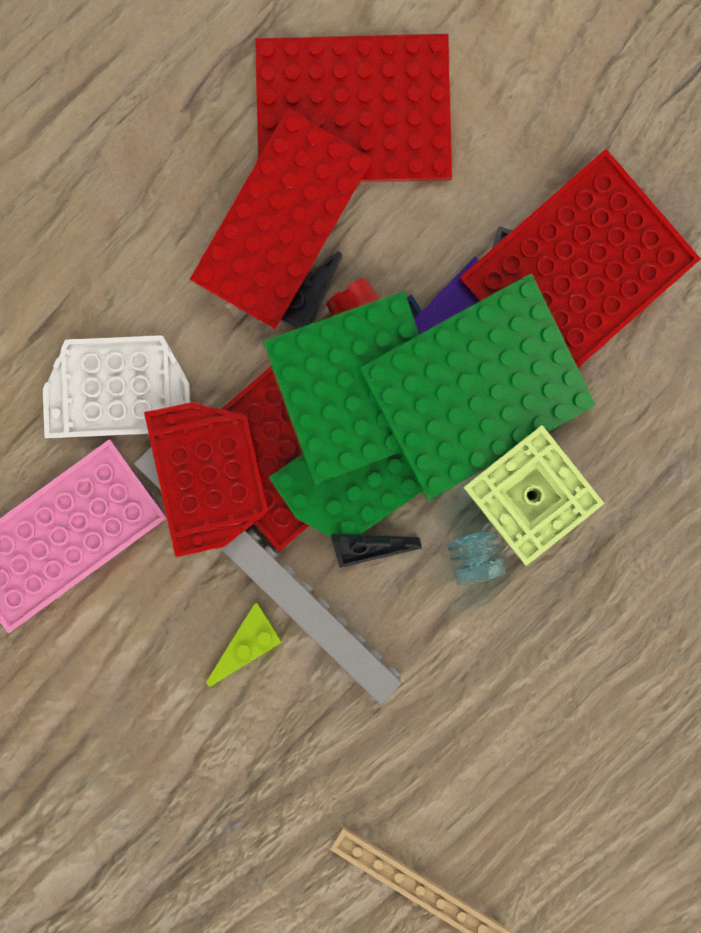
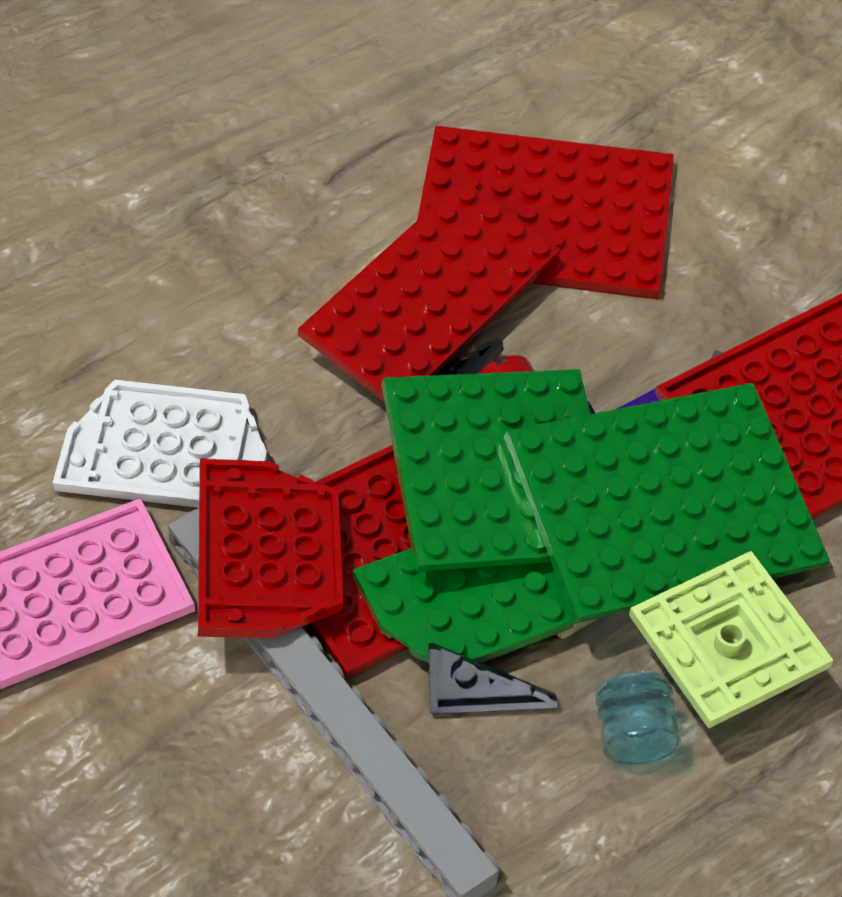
camera: 10 degrees right, 35 degrees down
lime wing [206,602,282,687] -> none

